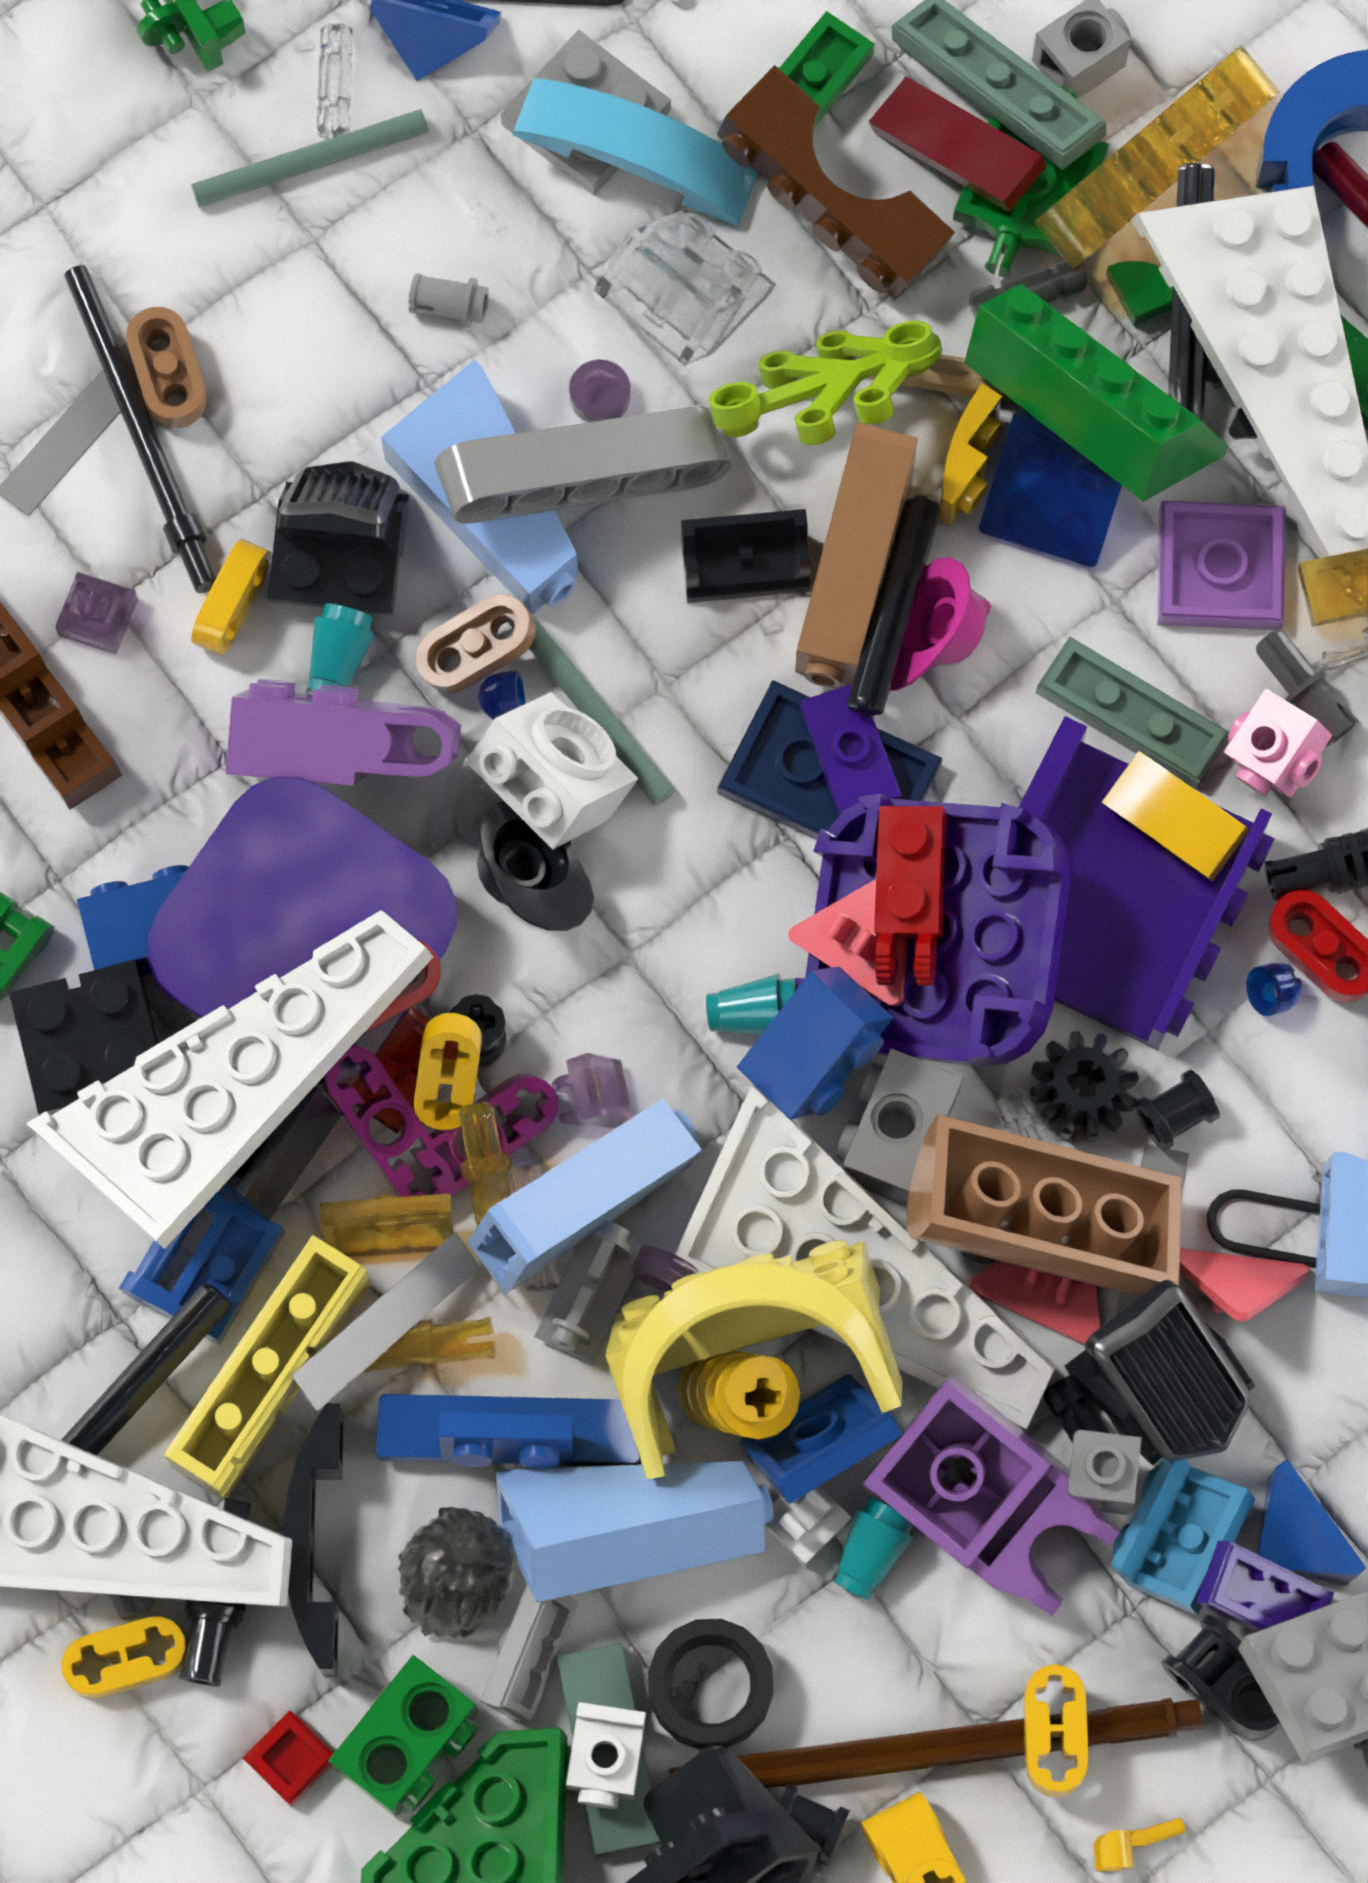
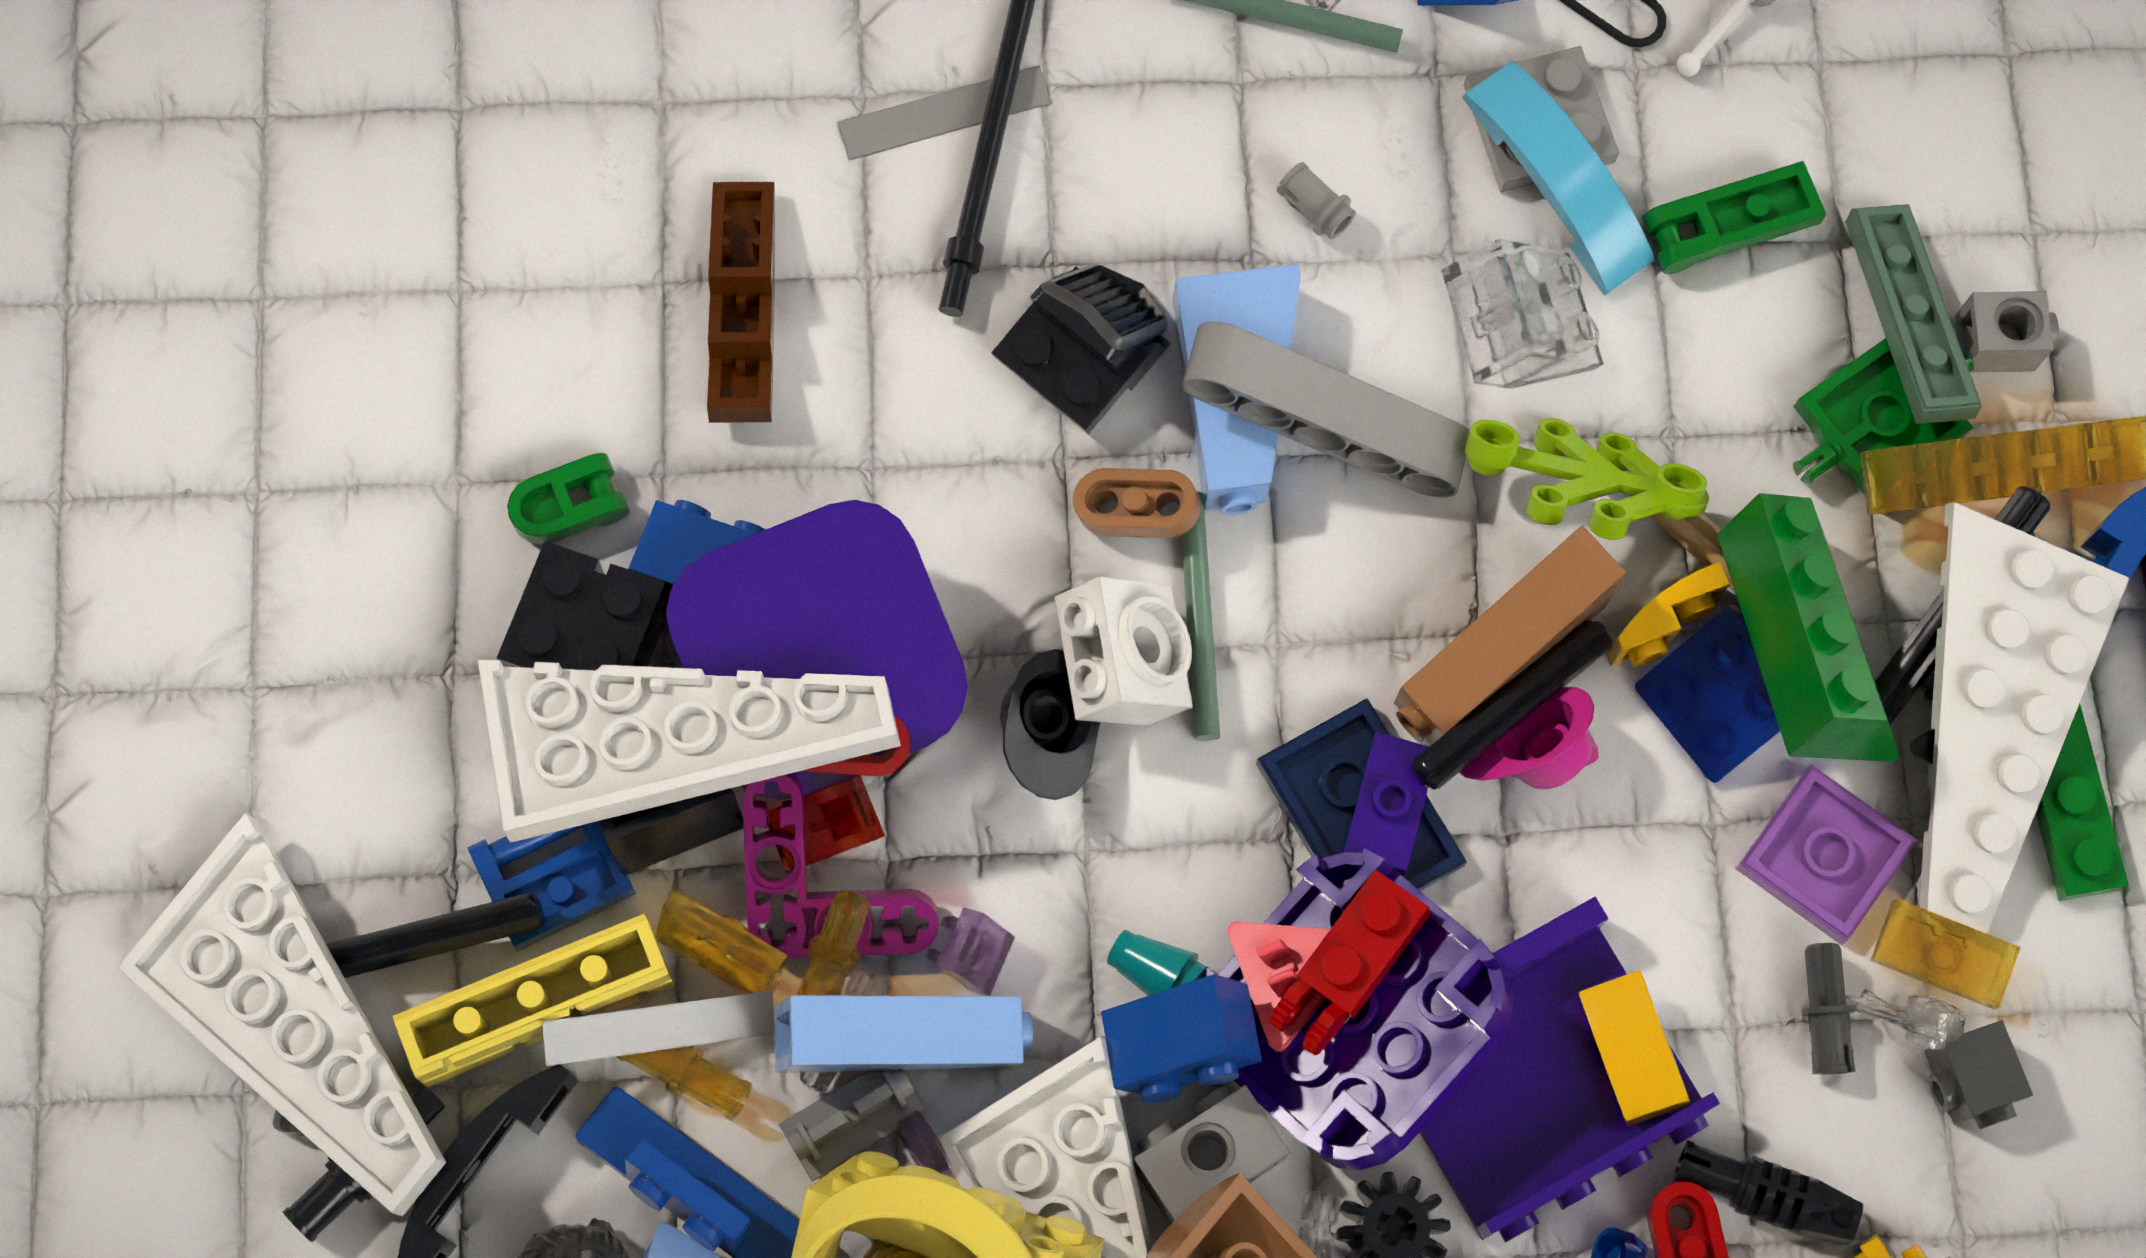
camera: 30 degrees right, 0 degrees up
clear purple tile [55,572,138,654] -> none
yellow beam [61,1616,188,1699] -> none
medium nougat plate [126,307,207,428] -> none
yellow beam [191,538,272,656] -> none
medium lavender brick [226,679,462,786] -> none
teal cone [307,603,375,693] -> none
yellow beam [414,1013,482,1130] -> none
black bush [449,994,507,1067] -> none
clear blue hinge [478,670,526,720] -> none
clear purple tile [569,359,631,422] -> none
black hinge [681,509,811,603] -> none
reddish brown arch [716,65,955,300] -> none
dark red tile [868,76,1047,212] -> none
dark grey axle [969,256,1088,319] -> none
sand green tile [1036,637,1229,789] -> none
green tile [1106,261,1173,326] -> none
bright pink brick [1224,689,1333,799] -> none

